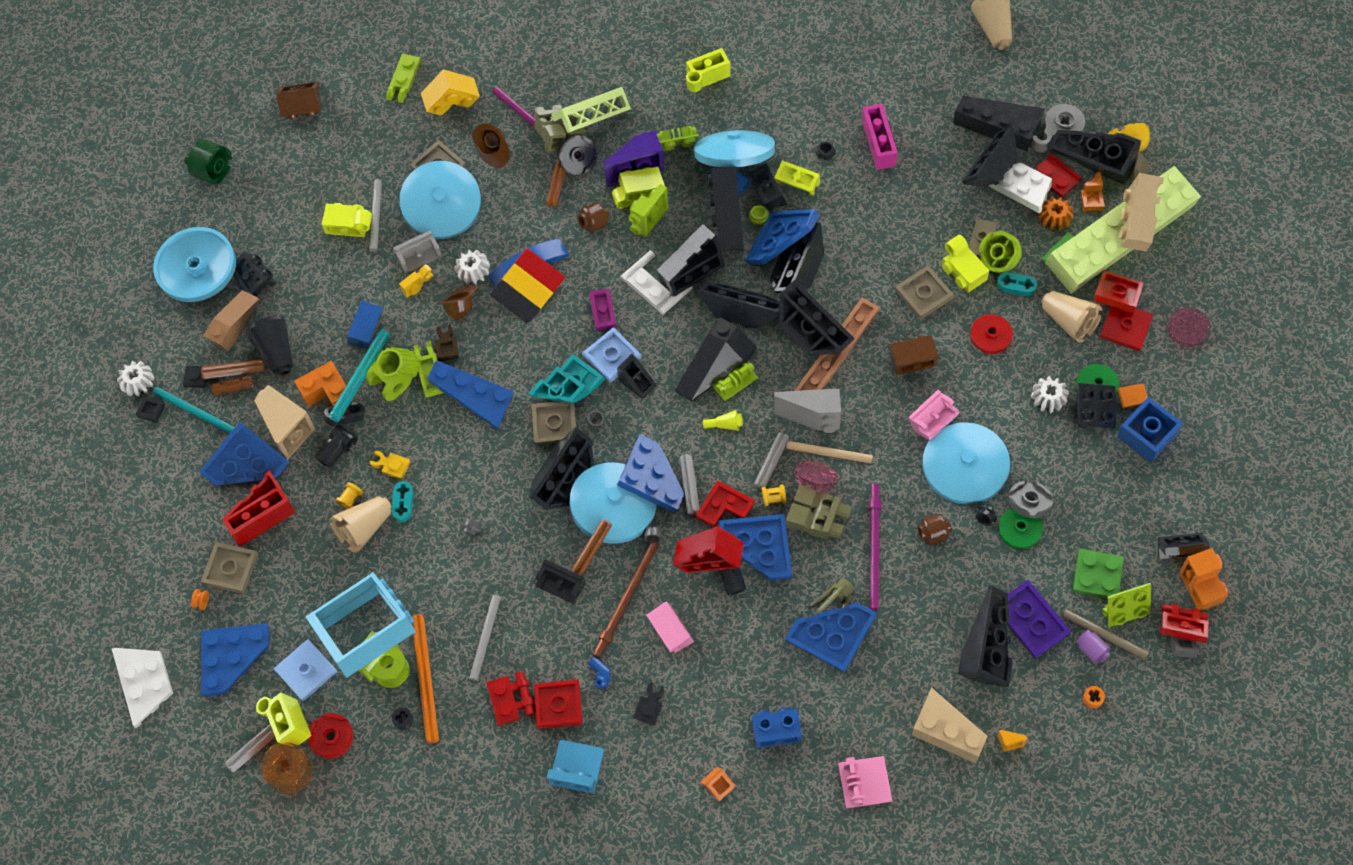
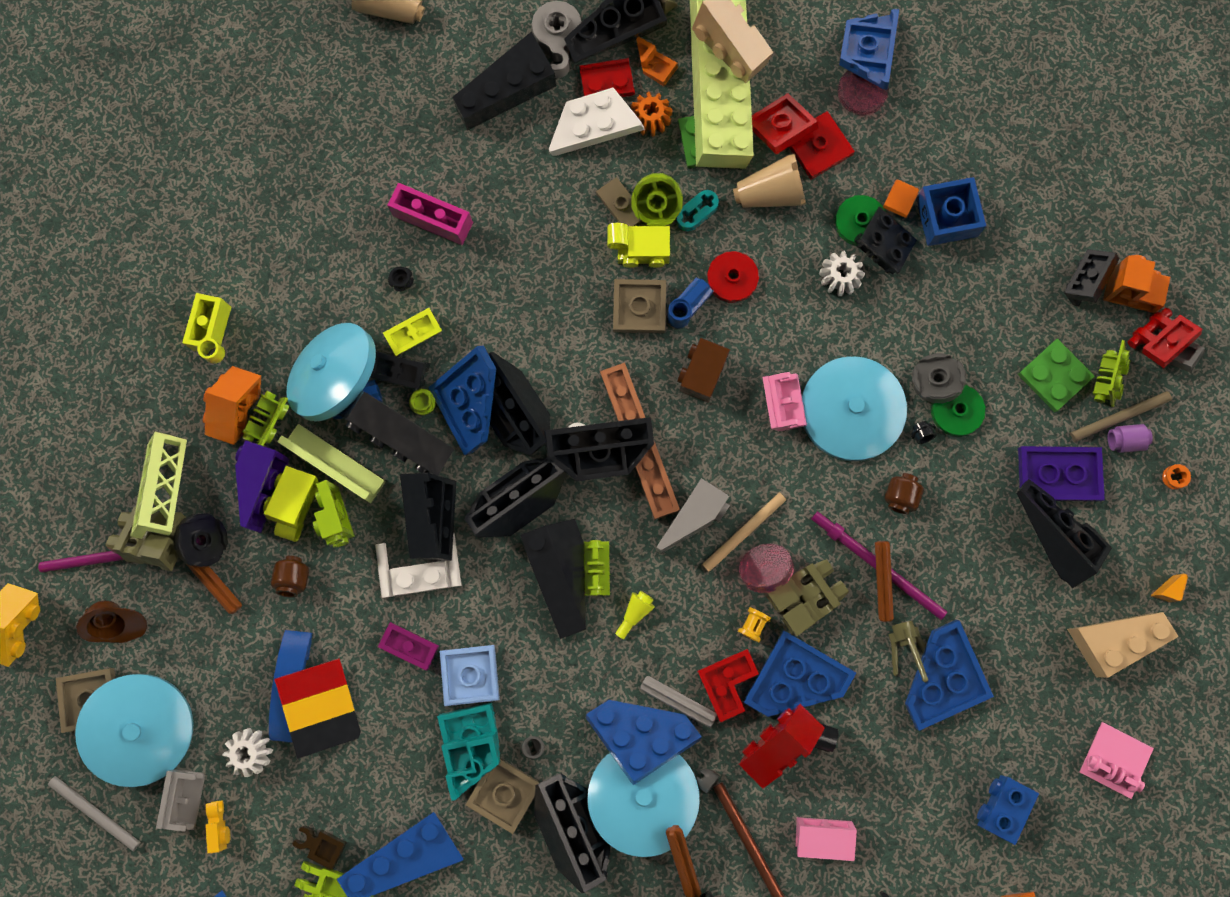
camera: 55 degrees left, 15 degrees up
neon yellow hinge [322,203,372,237] -> none
reddish brown piece [438,285,478,320] -> none
black slope [617,354,657,399] -> none
light grey axle [754,432,789,490] -> none
black wedge [962,126,1017,187] -> none
none -> orange brick [203,366,262,445]
none -> yellowish green fence [277,424,386,503]
none -> blue piece [667,277,713,329]
none -> blue wing [839,9,899,90]
none -> dark orange axle [875,541,894,622]

